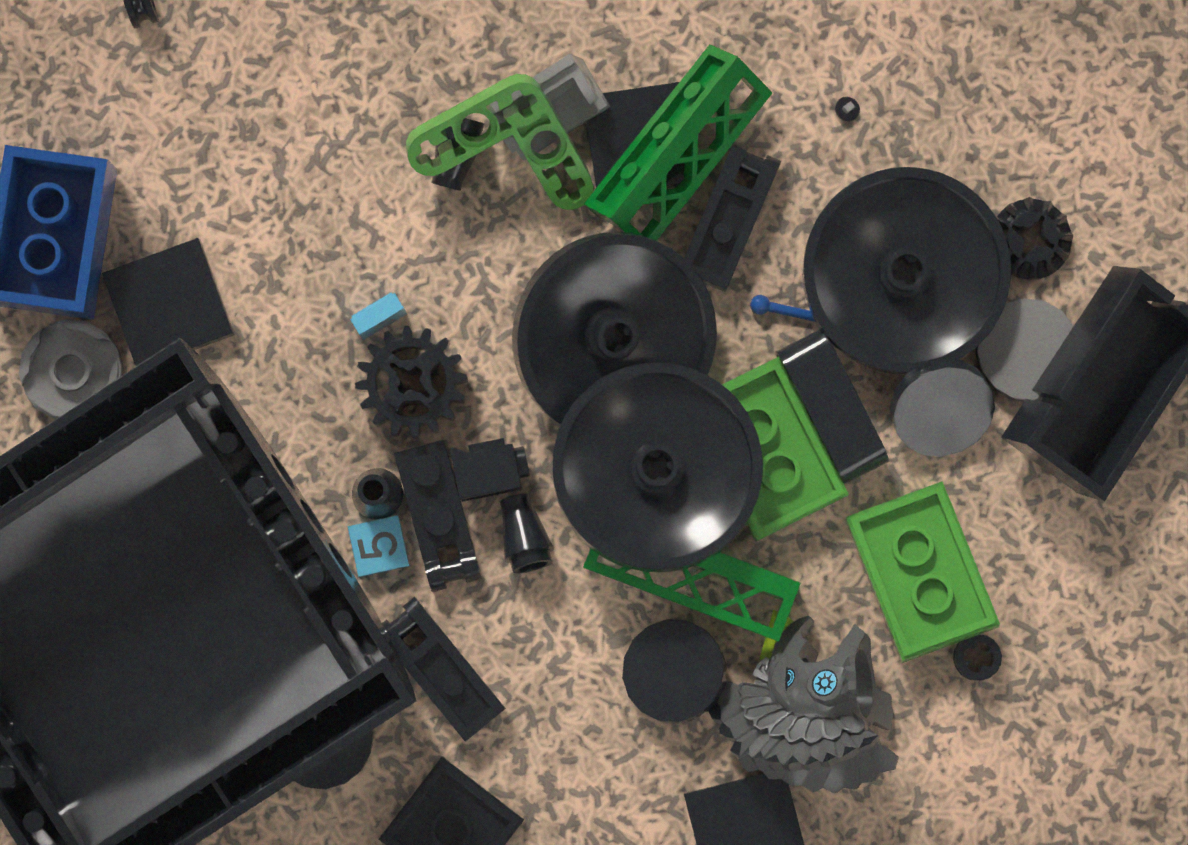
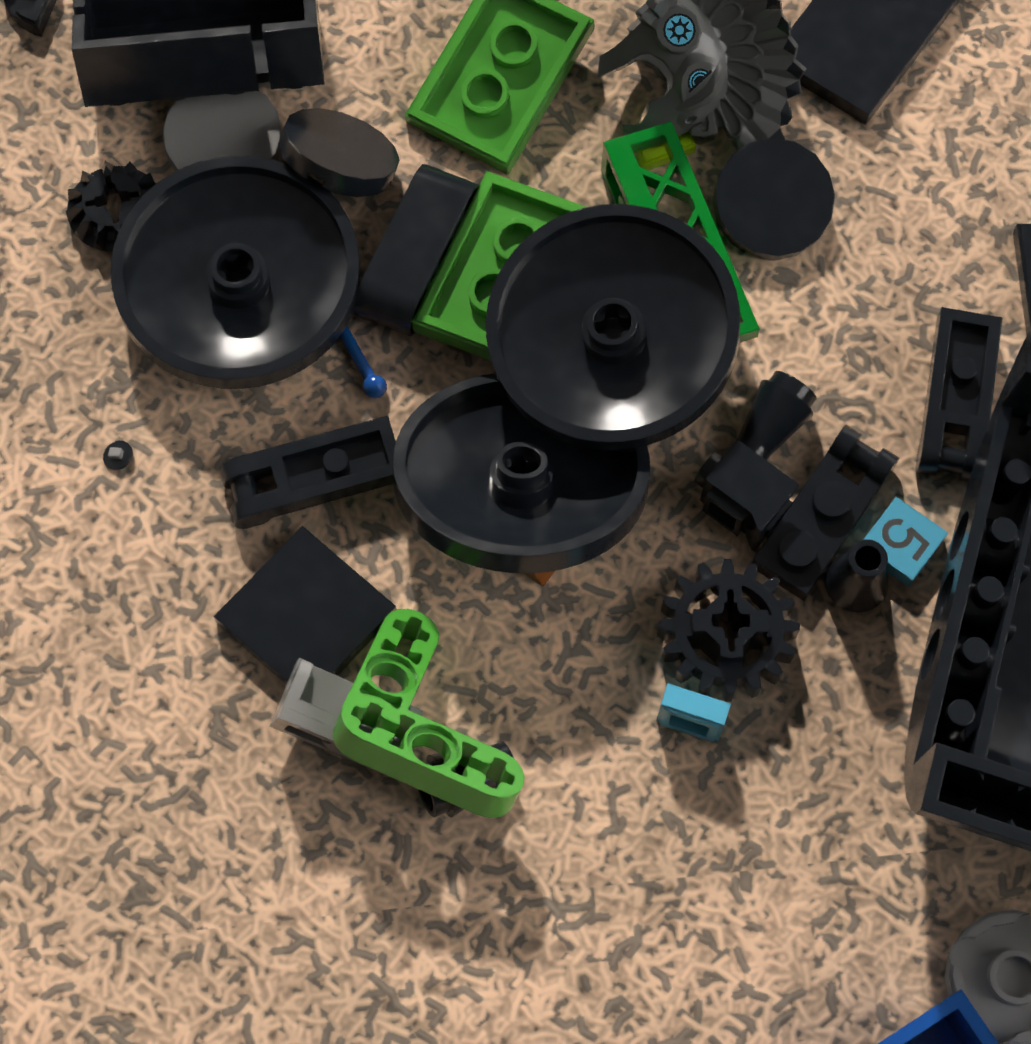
camera: 135 degrees left, 15 degrees down
black tile [102,238,235,366] -> none
green fence [584,44,772,241] -> none

